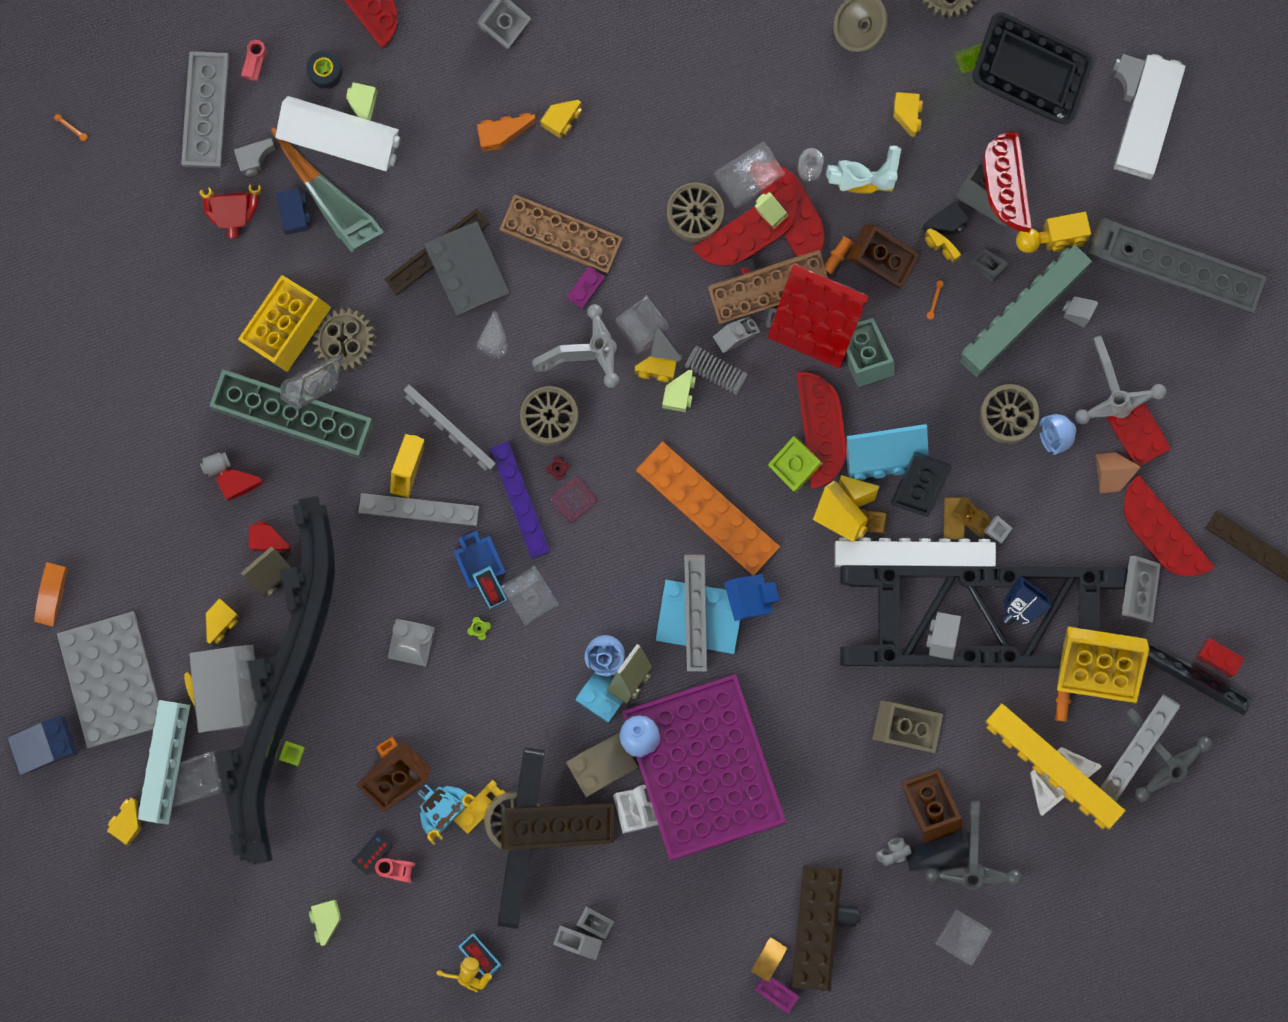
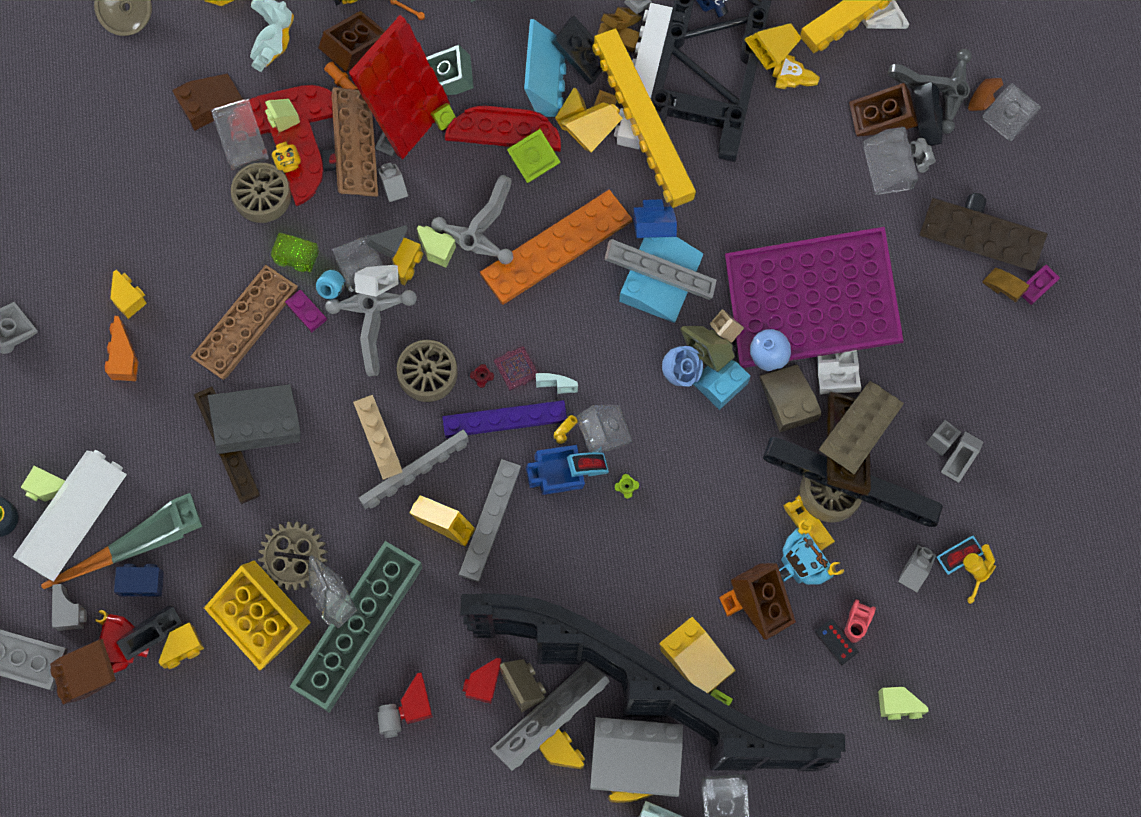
camera: 85 degrees left, 10 degrees down
light grey slope [388,619,435,667] -> none
clear slope [476,311,508,360] -> none
light grey piece [685,346,748,396] -> none
clear piece [797,148,824,181] -> none
dark tan slope [872,700,943,753] -> none
light grey brick [926,612,961,660] -> none
none -> reddish brown slope [50,639,116,705]
none -> black slope [116,605,183,661]
none -> yellow slope [159,622,204,669]
none -> reddish brown slope [172,73,245,131]
none -> clear neon green brick [271,232,319,272]
none -> yellow head [272,142,301,173]
none -> medium azure head [316,270,345,299]
none -> tan brick [353,395,402,480]
none -> white slope [354,265,398,297]
none -> lime plate [431,103,456,131]
none -> light grey piece [431,175,513,265]
none -> light grey plate [490,662,610,771]
none -> light aqua slope [536,373,578,394]
none -> yellow arm [554,415,577,444]
none -> yellow brick [592,28,696,208]
none -> yellow slope [659,617,735,694]
none -> tan slope [710,309,744,343]
none -> yellow slope [745,23,802,70]
none -> yellow rock [772,55,820,89]
none -> dark tan plate [819,381,904,474]
none -> clear slope [863,127,918,195]
none -> light grey slope [898,545,936,592]
none -> dark orange slope [968,78,1003,111]

